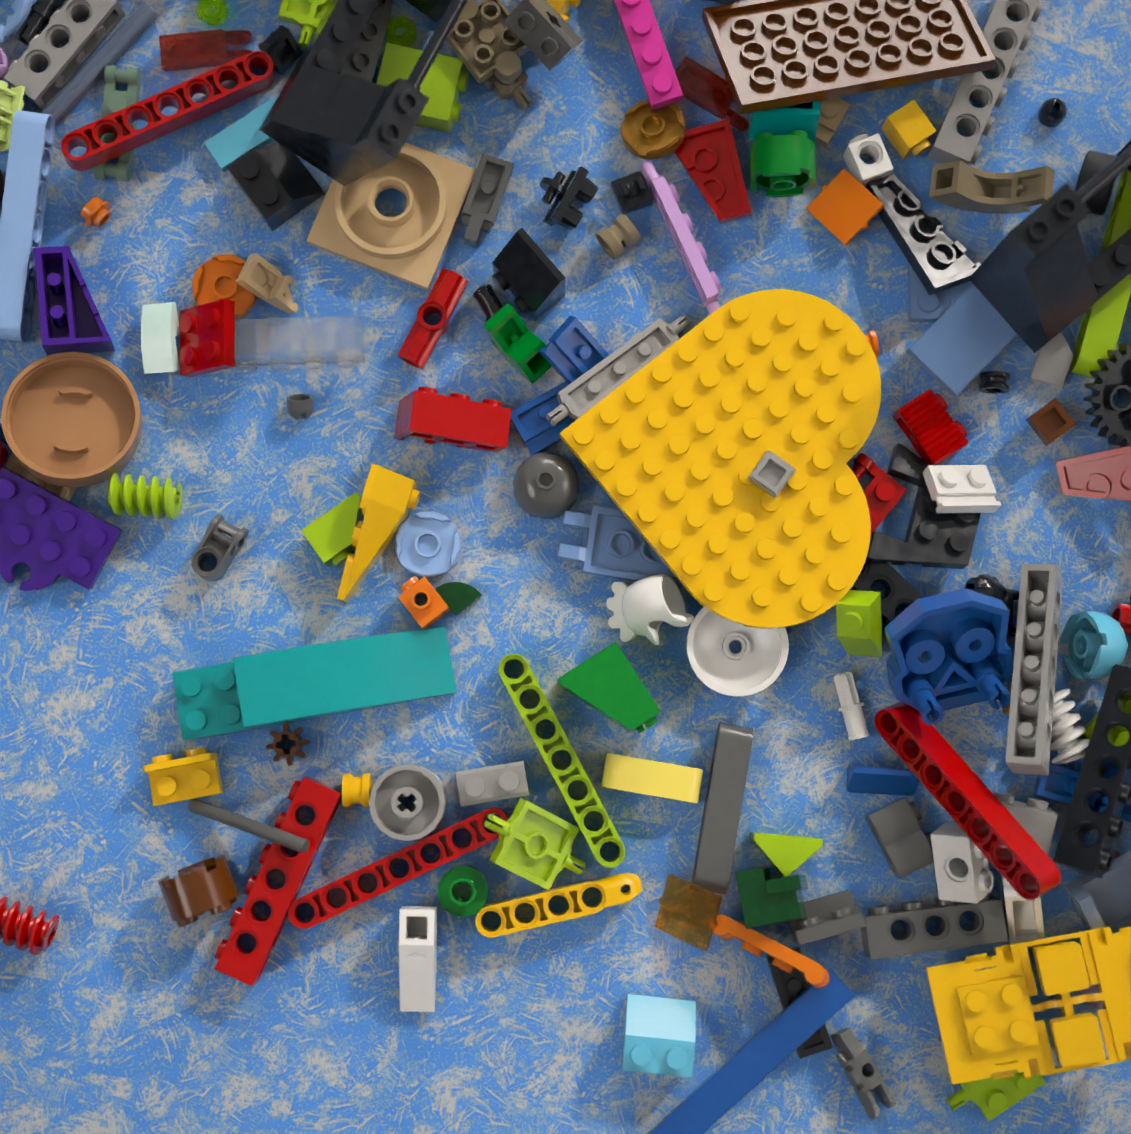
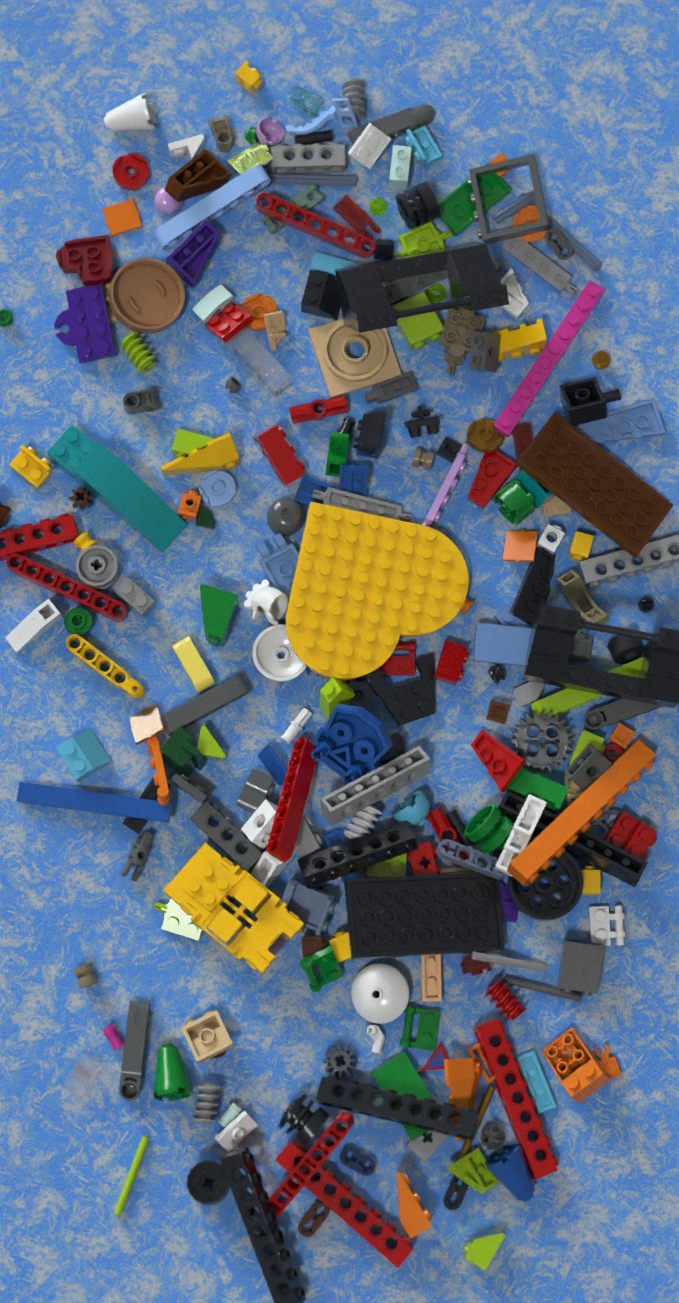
camera: 50 degrees right, 5 degrees down
orange plate [80,197,111,227] -> none
dark grey bar [188,798,310,853] -> none
lime plate [484,798,585,890] -> none
lime beam [498,653,626,868] -> none
light grey tile [747,450,796,499] -> none
white plate [923,465,1001,513] -> none

